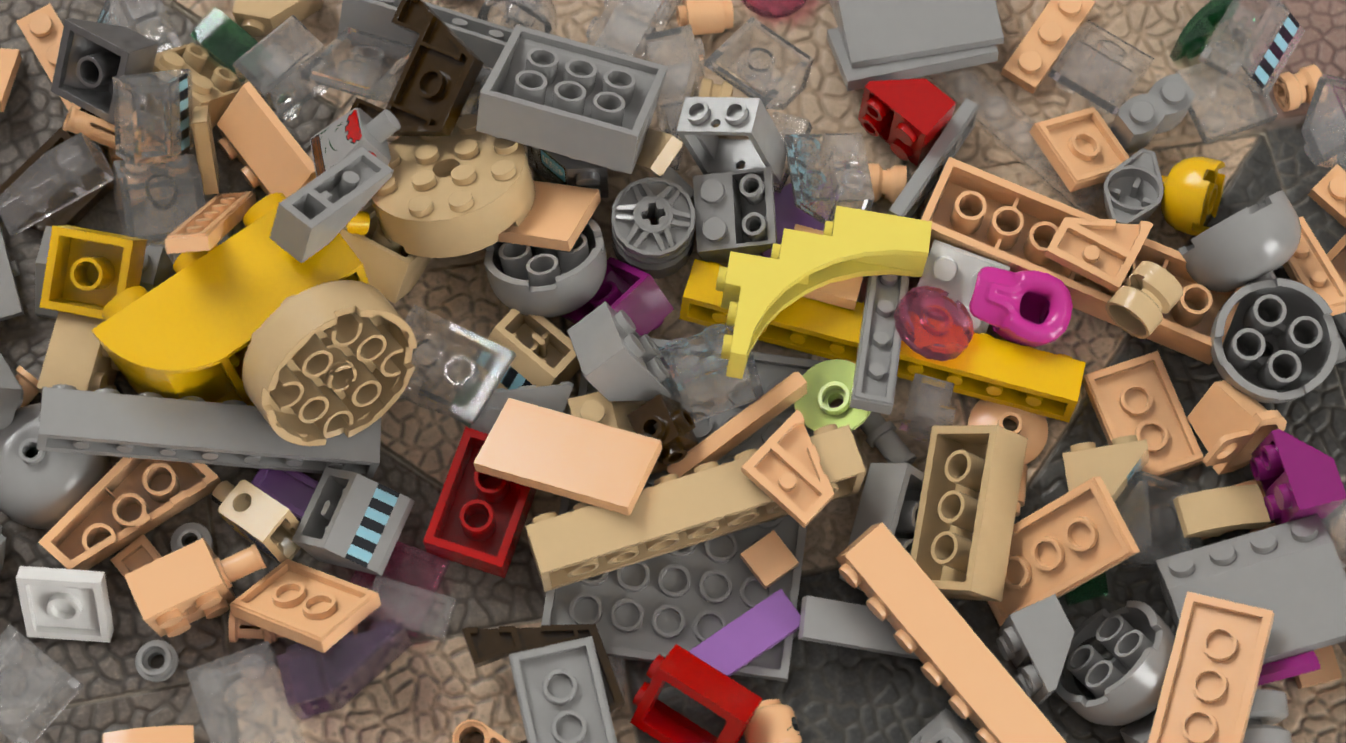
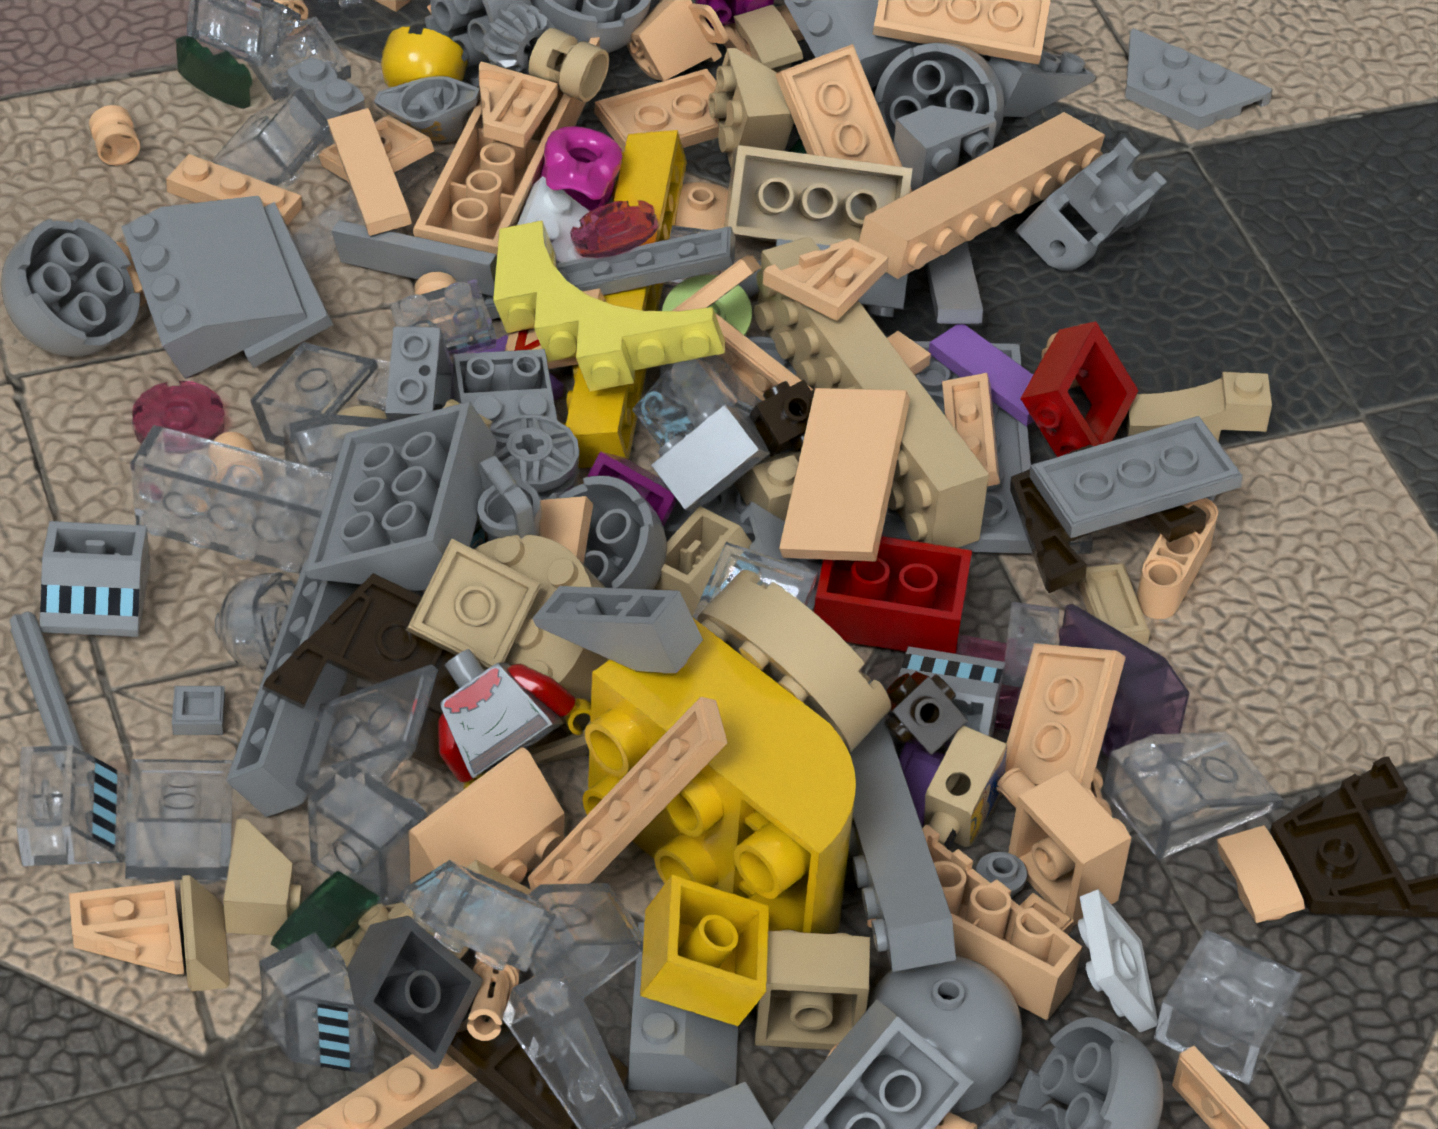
camera: 100 degrees left, 25 degrees down
light grey plate [135,640,178,682] -> none
red slope [858,78,956,166] -> none
none -> light nougat tile [327,108,412,236]
none -> tan tile [406,539,542,670]
none -> light grey piece [477,455,542,541]
none -> light grey gear [482,2,554,75]
none -> light nougat tile [672,255,762,311]
none -> dark brown brick [884,671,968,755]
none -> light nougat plate [942,373,1000,487]
none -> tan tile [1077,563,1150,649]

